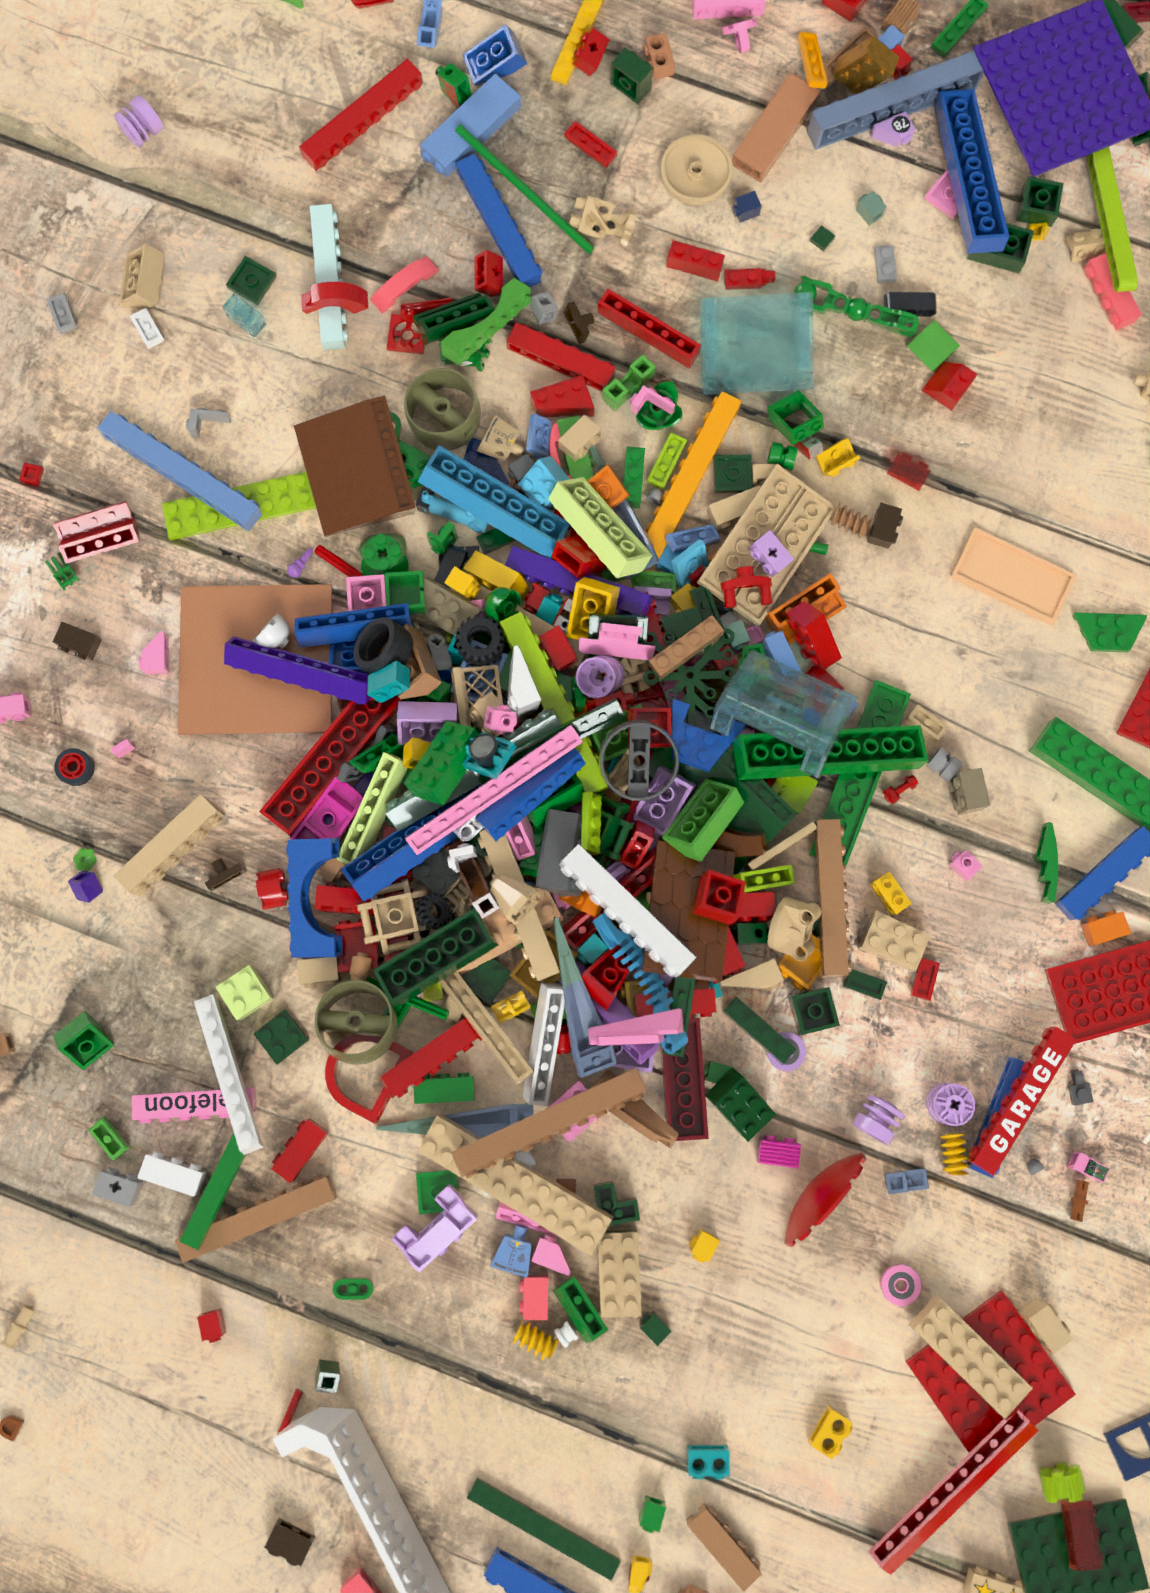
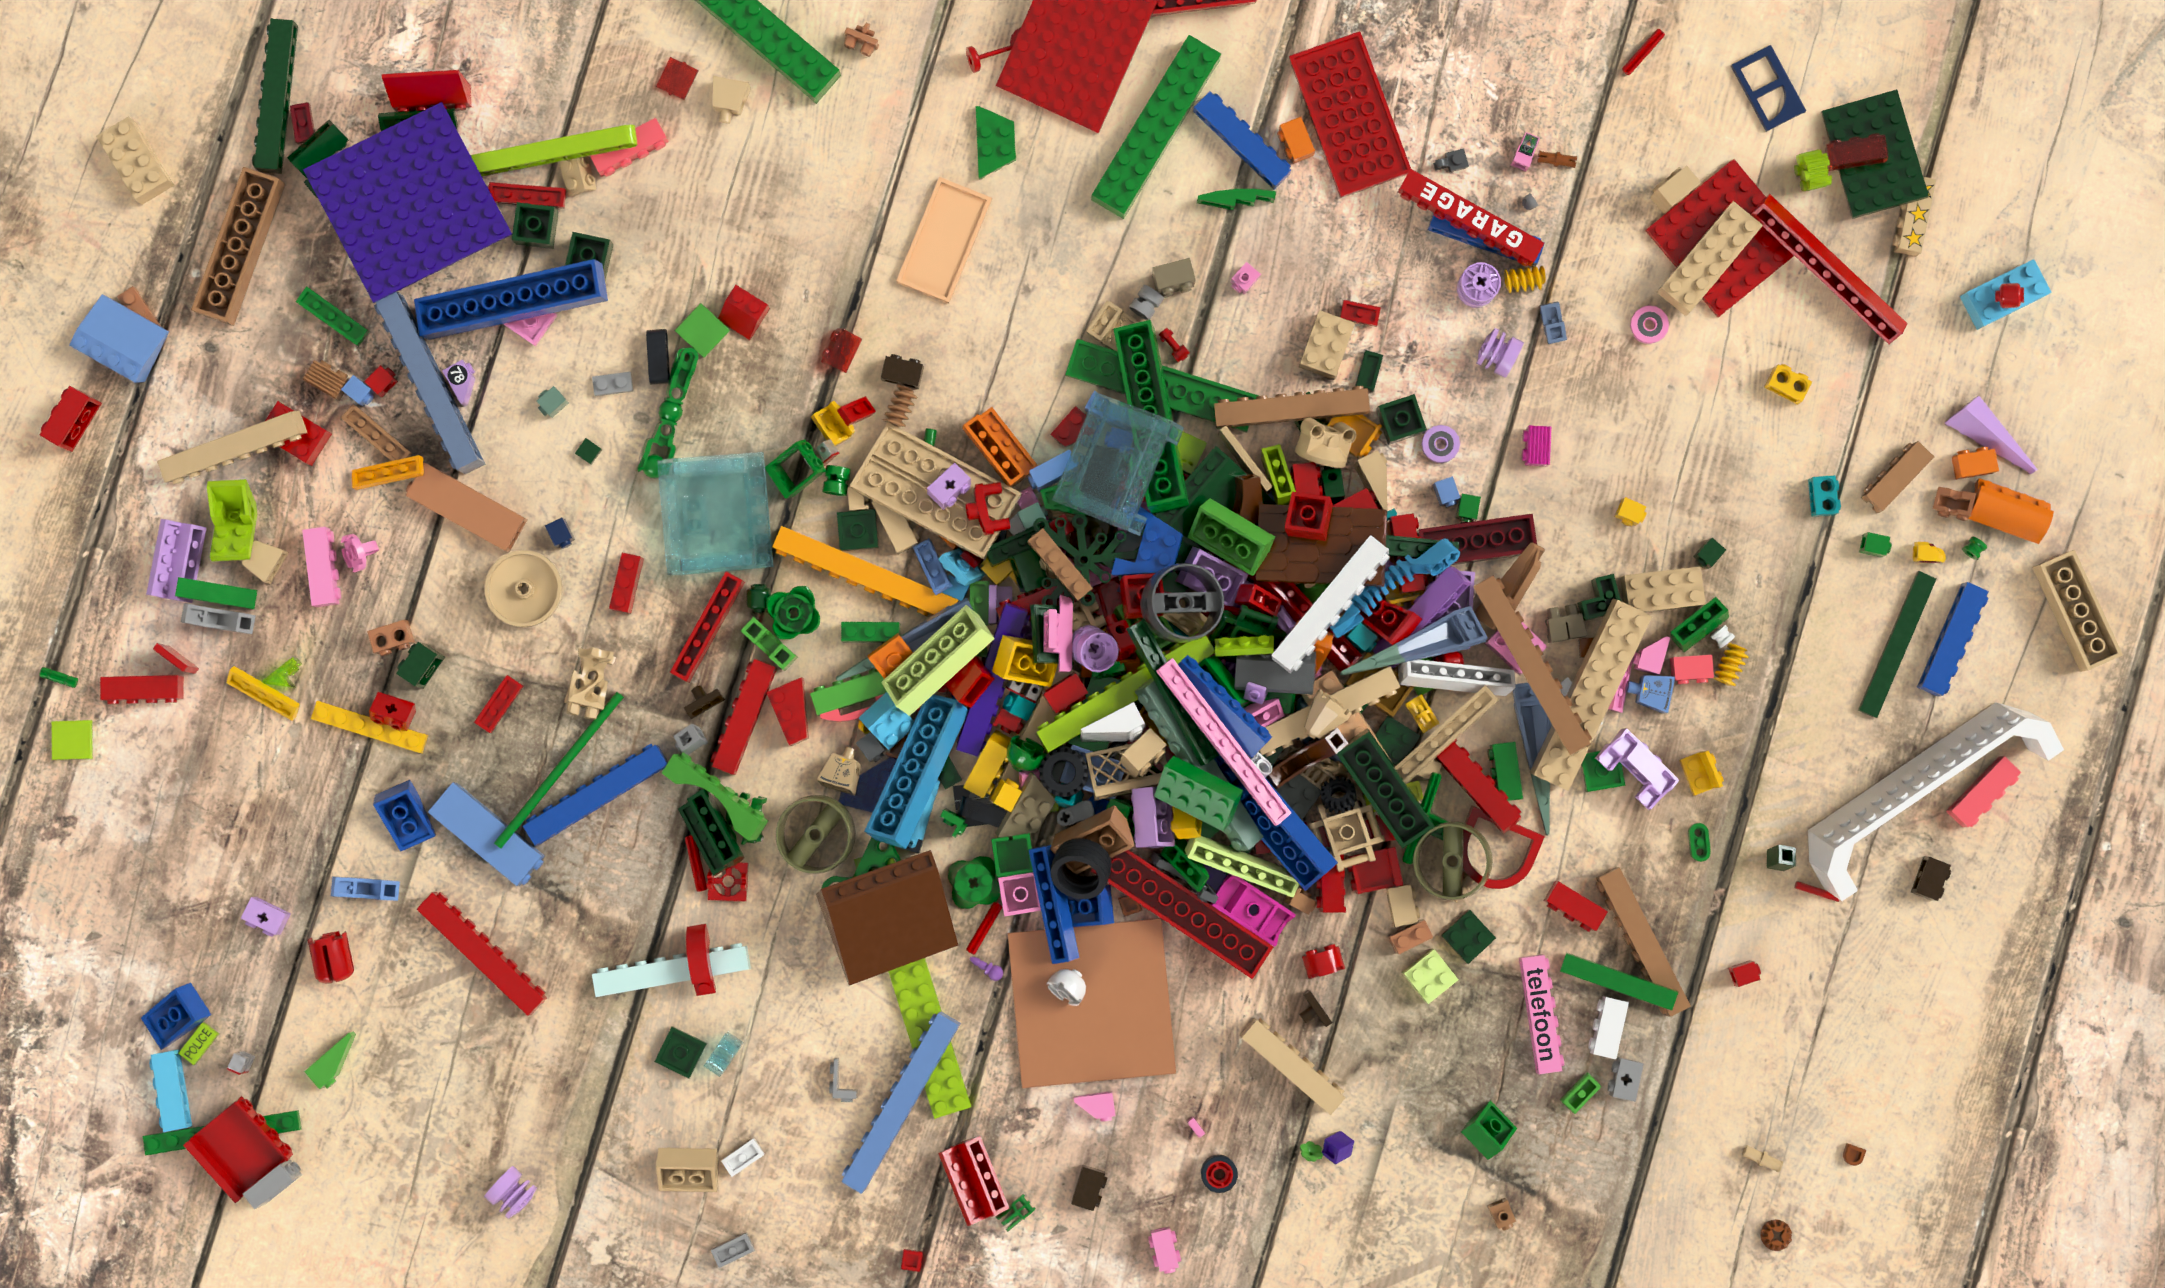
camera: 95 degrees left, 5 degrees up
white brick [194,994,264,1155] -> none
dark purple brick [224,637,372,705] -> none
blue arch [286,838,343,957] -> none
medium nougat brick [350,952,372,982] -> none
teal brick [367,661,410,703] -> none
coral slope [371,256,439,314] -> none
green torso [435,63,472,109] -> none
white bracket [447,844,477,873] -> none
piece [462,732,516,779] -> none
red brick [474,250,503,297] -> none
bright pink brick [484,704,517,734] -> none
medium blue bracket [526,414,552,460] -> none
tan brick [558,414,601,462] -> none
bright pink wedge [588,1008,683,1045] -> none
bright pink bracket [630,385,675,414] -> none
light grey hinge [646,488,663,505] -> none
lime plate [647,432,687,490] -> none
dark green brick [705,1068,776,1142] -> none
dark green brick [723,996,796,1066] -> none
red hinge [724,268,776,290] -> none
red brick [785,1153,866,1247] -> none
red brick [786,601,842,671] -> none
pearl gold brick [832,36,899,94] -> none
yellow brick [869,871,912,916] -> none
yellow slope [1028,222,1049,241] -> none
none -> red plate [489,182,566,209]
none -> dark green head [746,584,771,613]
none -> red plate [837,396,876,426]
none -> lavender bracket [1244,682,1268,704]
none -> nougat brick [1388,919,1434,954]
none -> medium blue brick [1433,476,1460,508]
none -> dark tan hips [1545,604,1587,643]
none -> yellow bracket [1679,750,1724,796]

